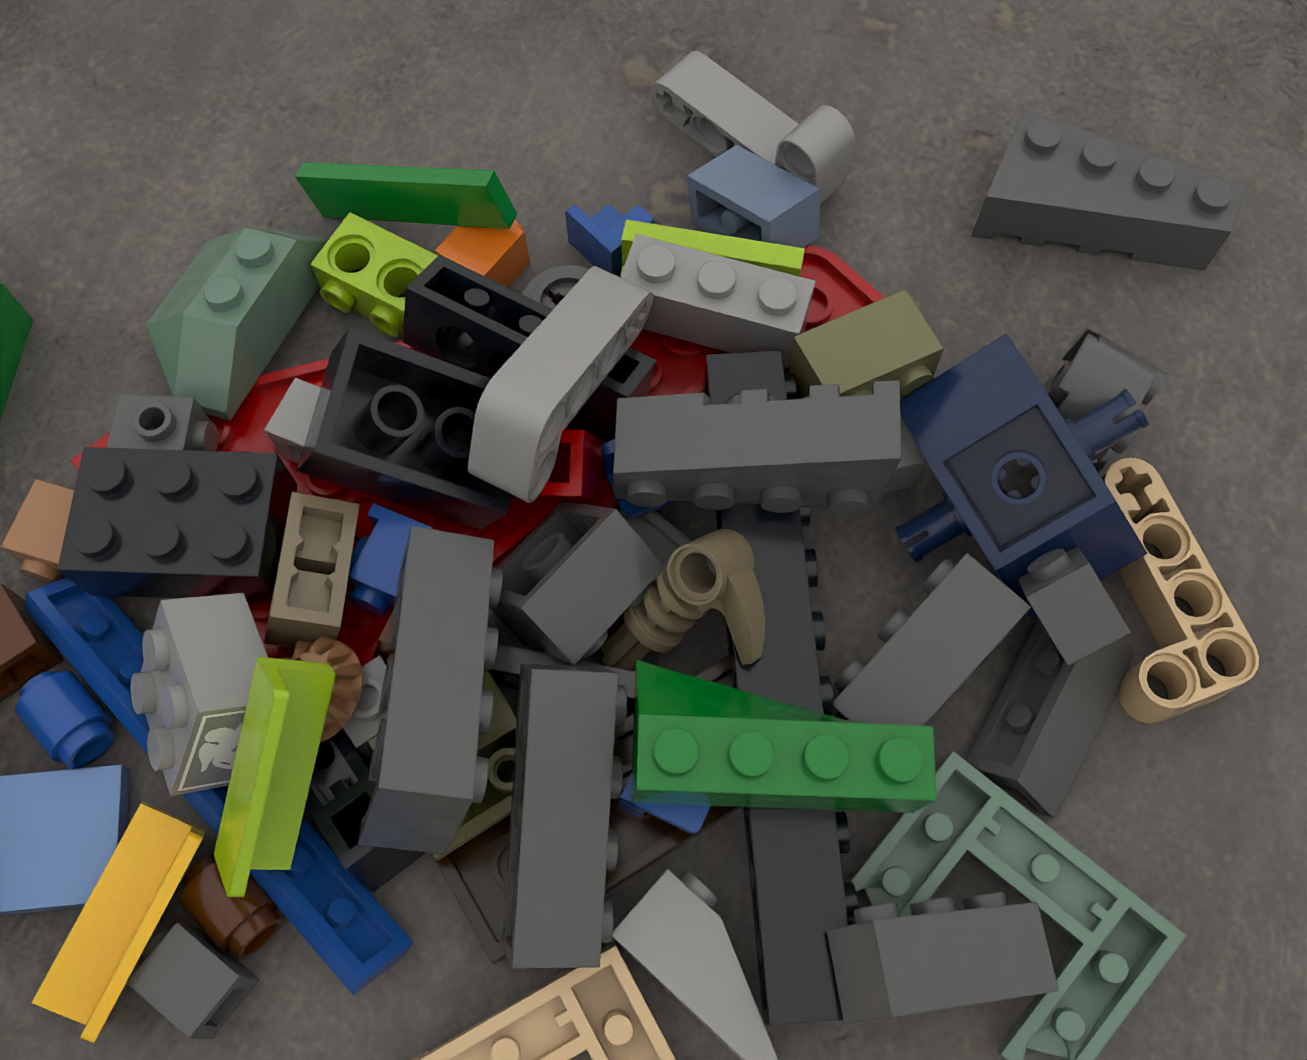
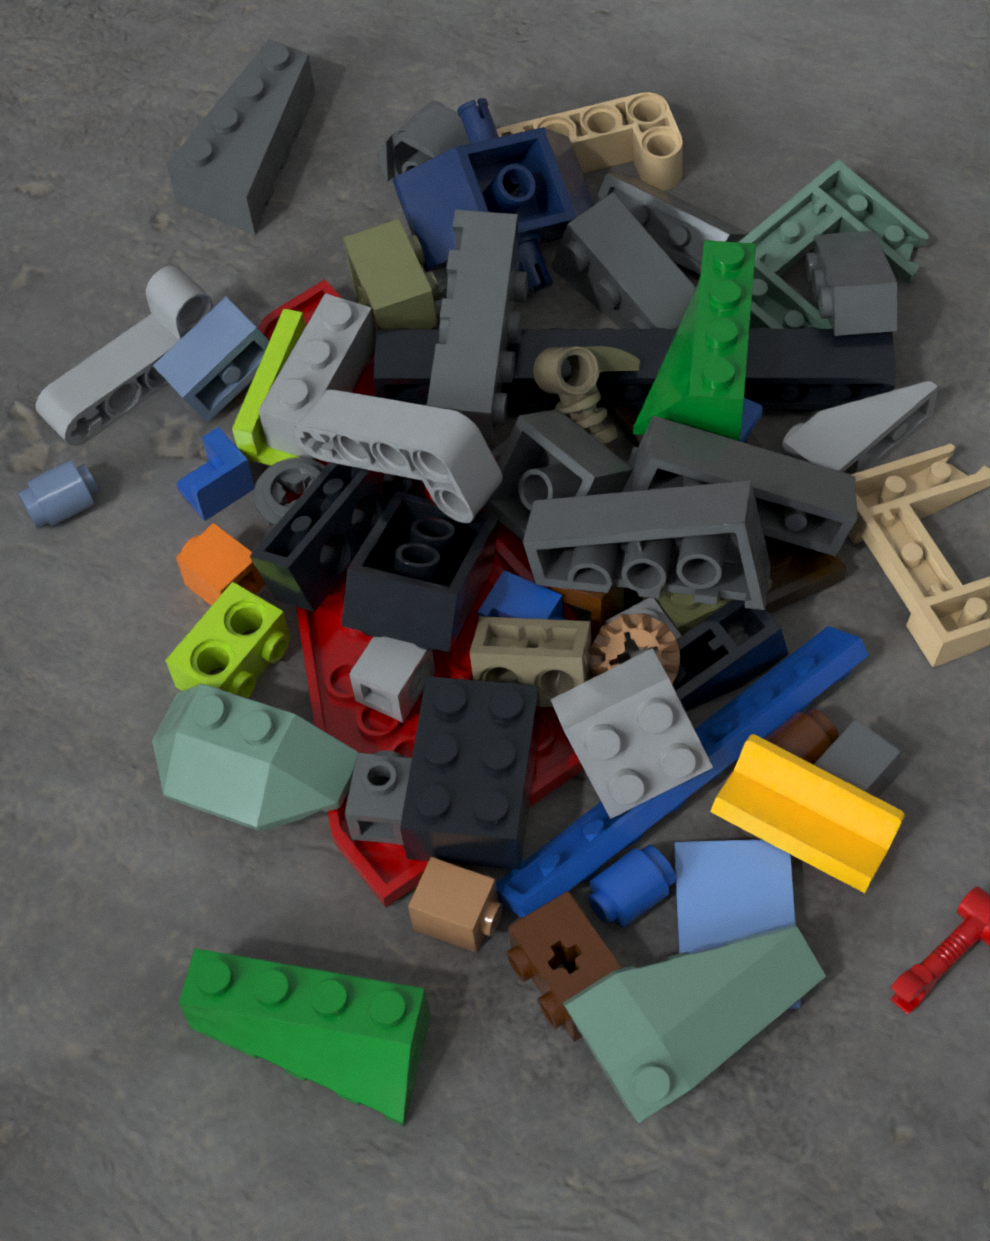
camera: 80 degrees left, 10 degrees down
lime panel [214,657,336,897] -> none
green tile [295,162,517,229] -> none
dark grey brick [1018,546,1131,666] -> none
none -> sand blue brick [17,459,99,529]

